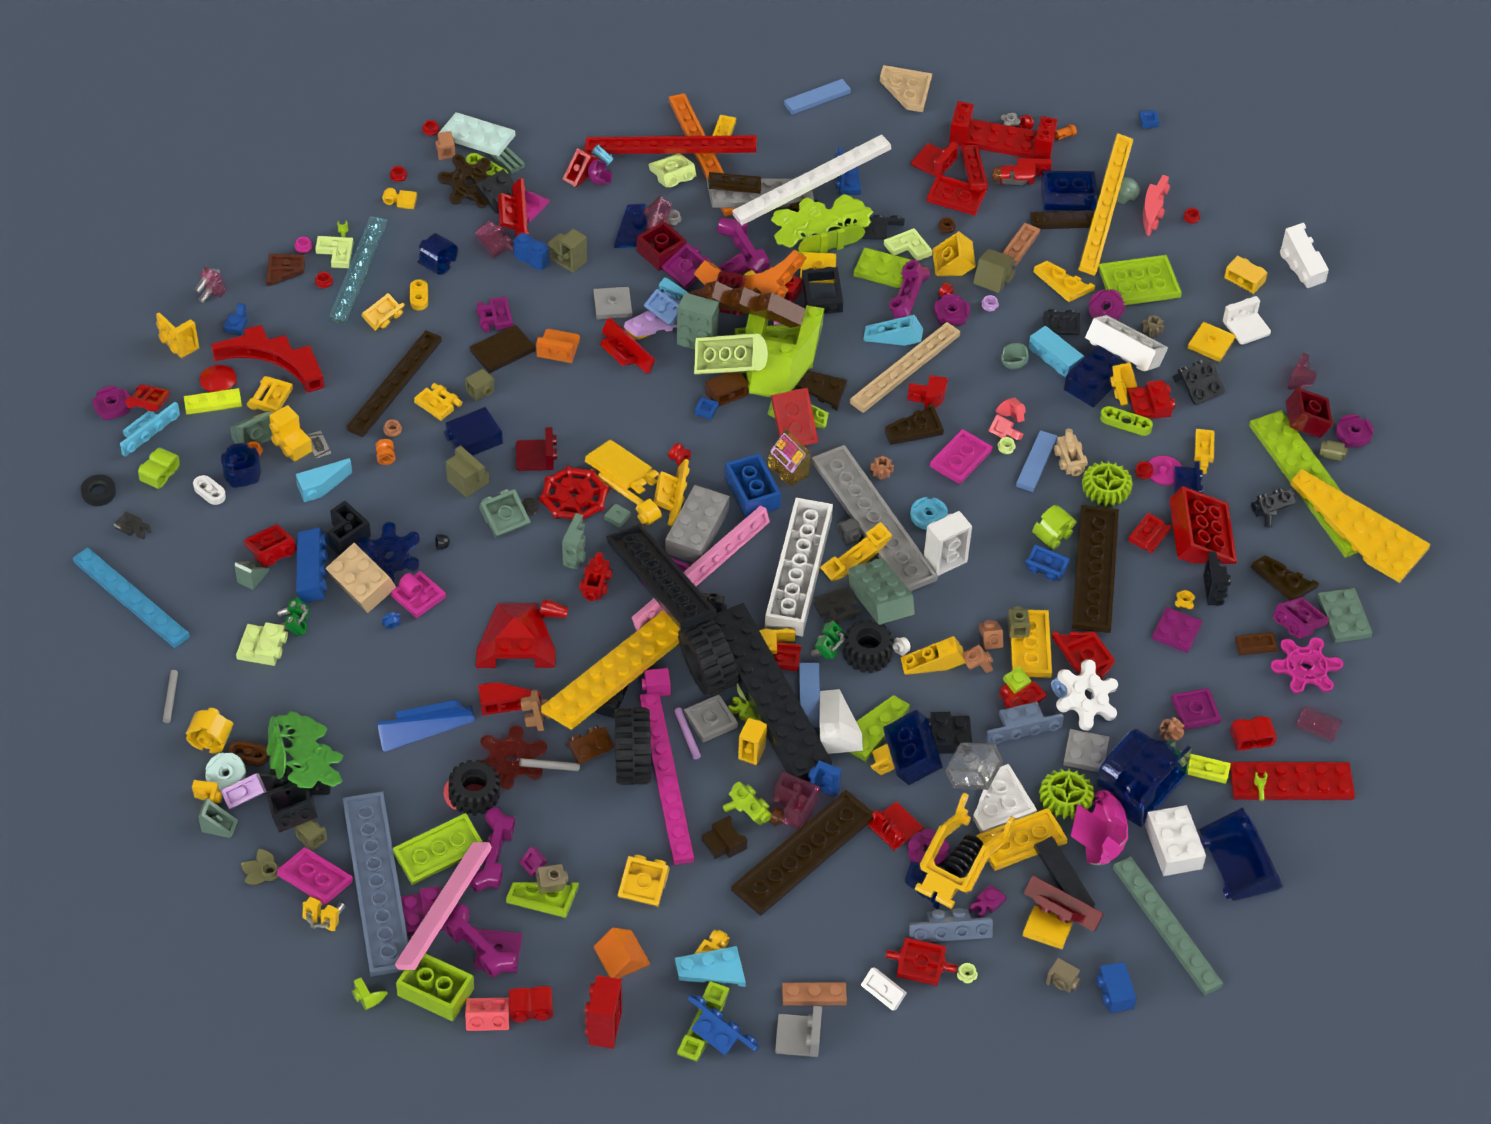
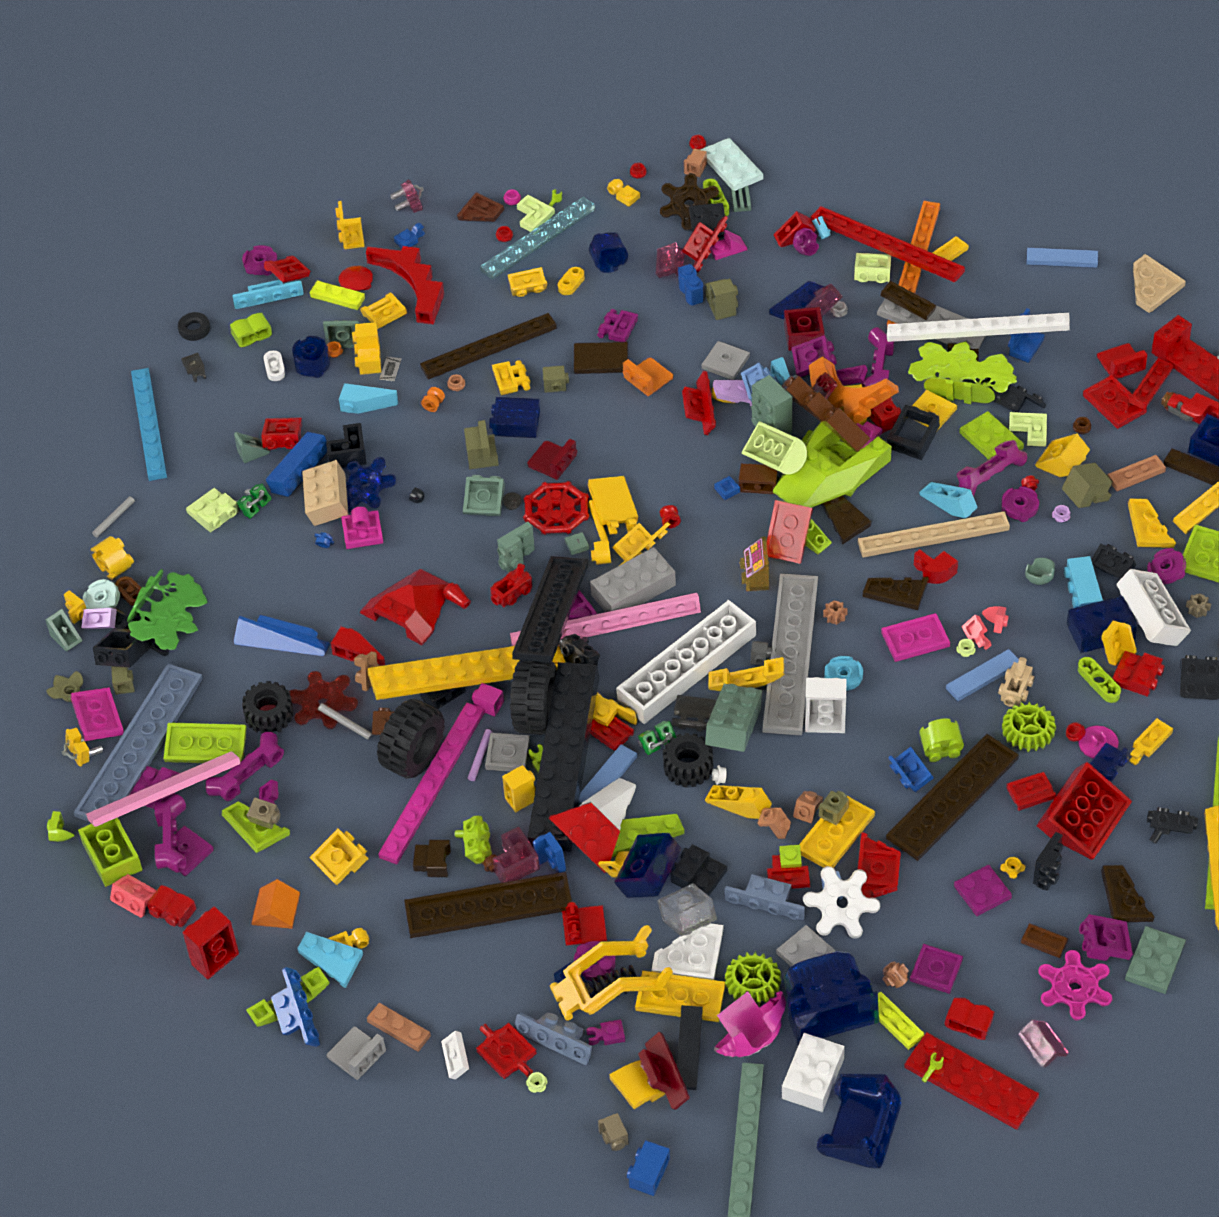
camera: 40 degrees right, 0 degrees up
blue brick [724,453,781,518] -> none
none -> red wing [549,802,620,873]

